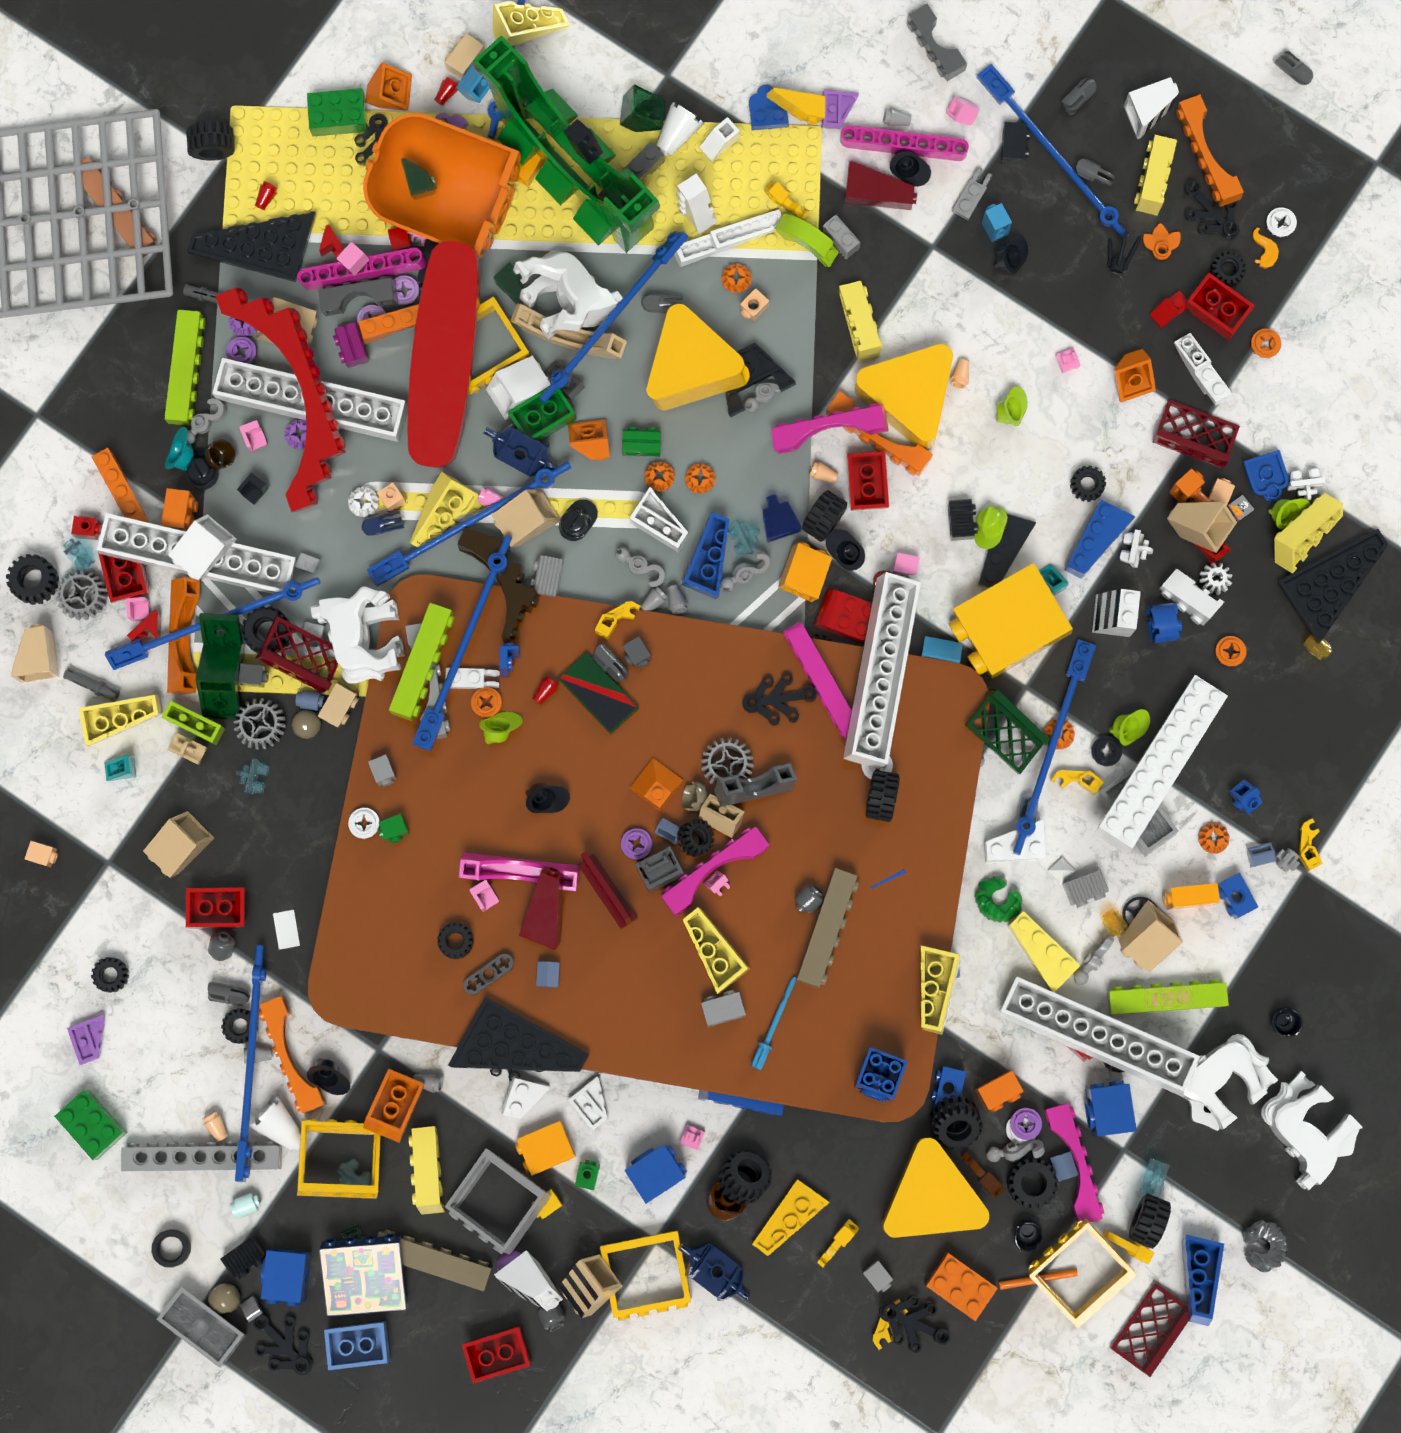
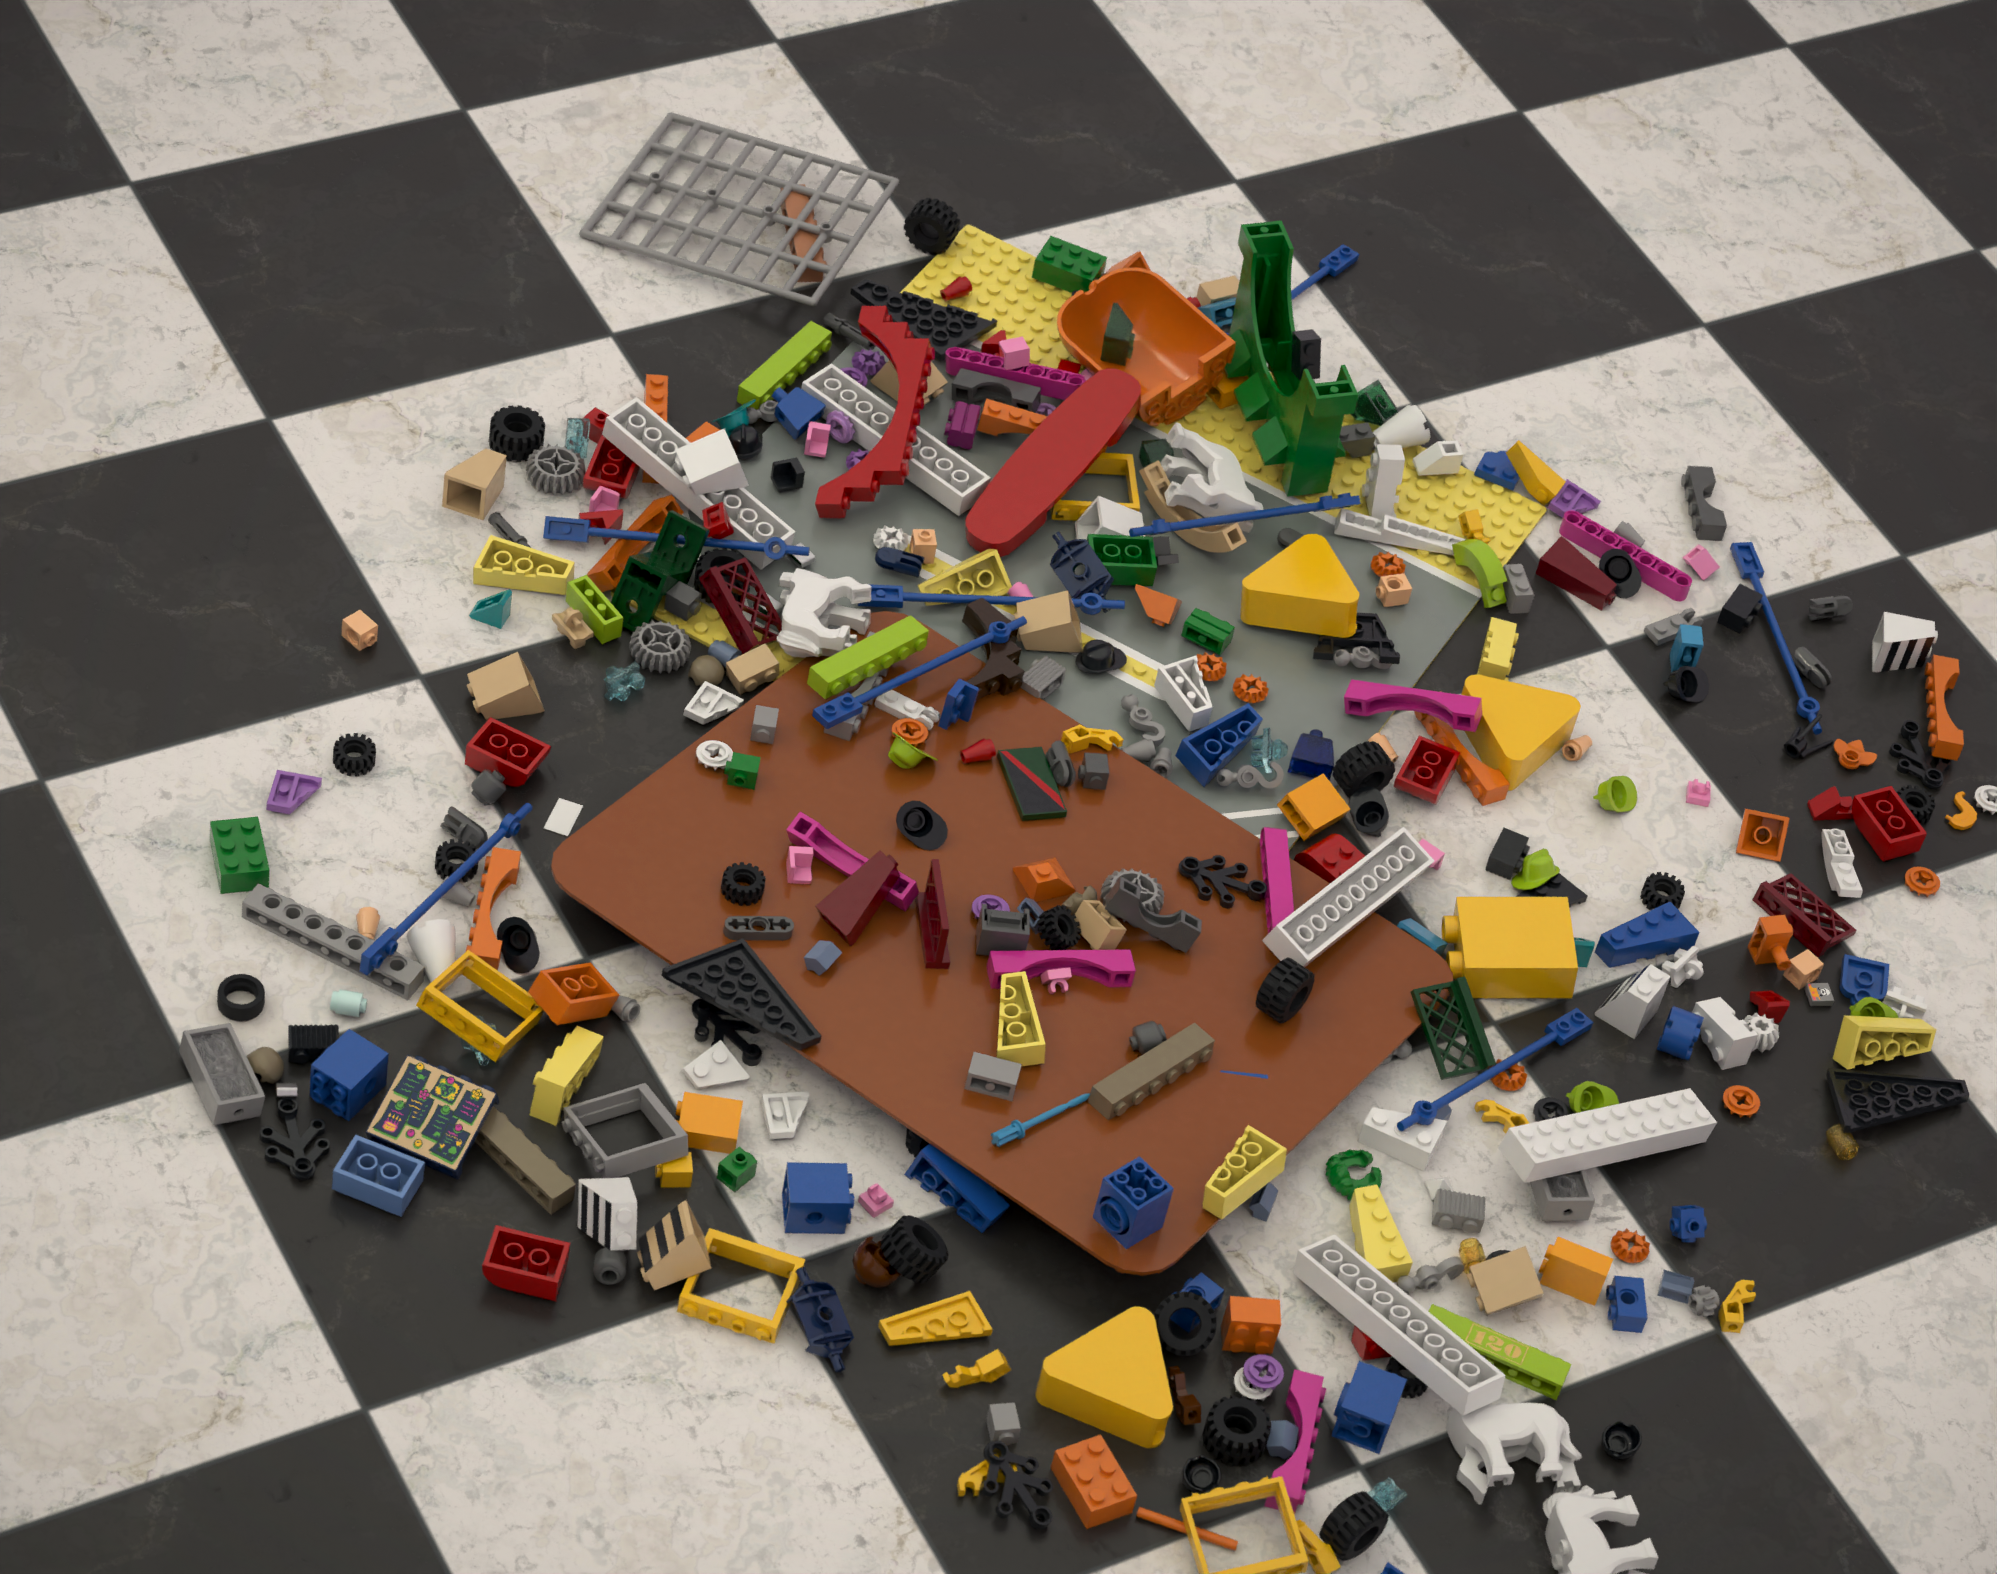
camera: 15 degrees right, 35 degrees down
dark brown hair [204,439,236,470] -> none
light yellow wedge [493,1,570,46] -> none
light grey piece [986,1140,1045,1162] -> none
light yellow wedge [1134,135,1177,216] -> none
tan slope [1167,502,1237,553] -> none
none -> white wing [683,681,744,725]
none -> red slope [702,501,734,539]
none -> blue torso [772,387,826,440]
none -> lavender gear [826,410,855,444]

